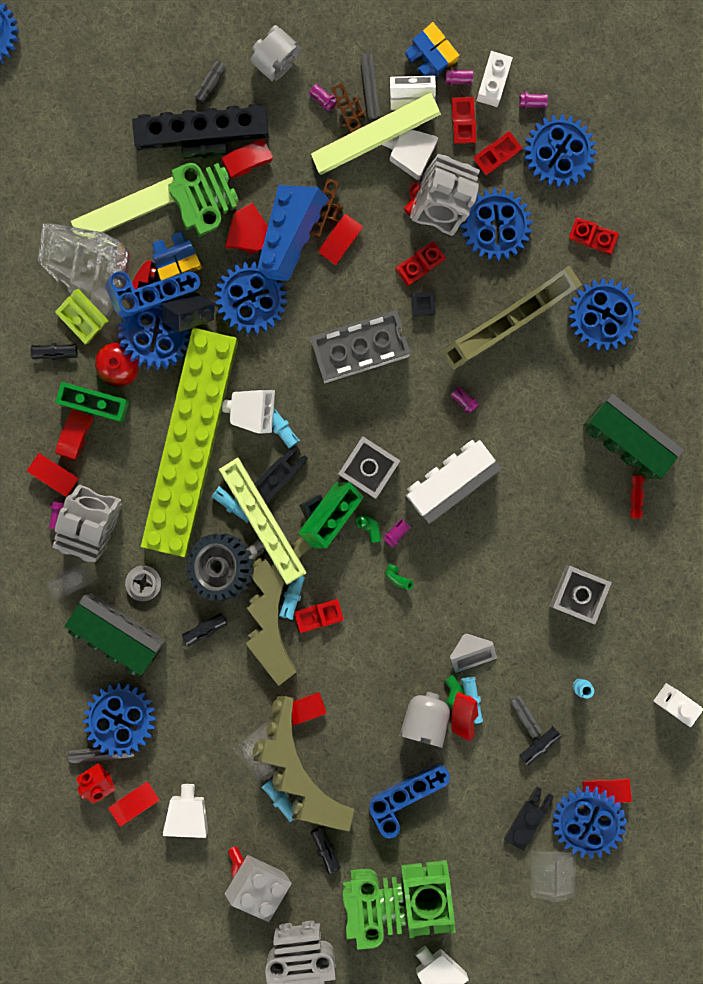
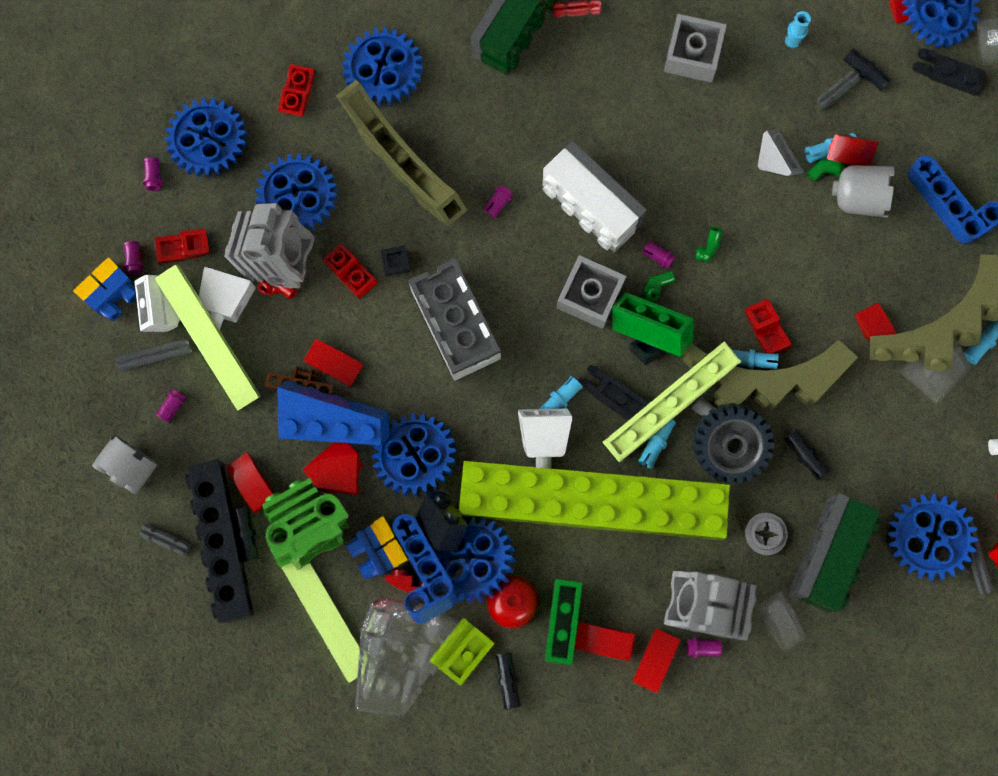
camera: 90 degrees left, 10 degrees down
reddish brown piece [330,83,366,133] -> none
red slope [473,131,523,176] -> none
white brick [476,51,513,107] -> none

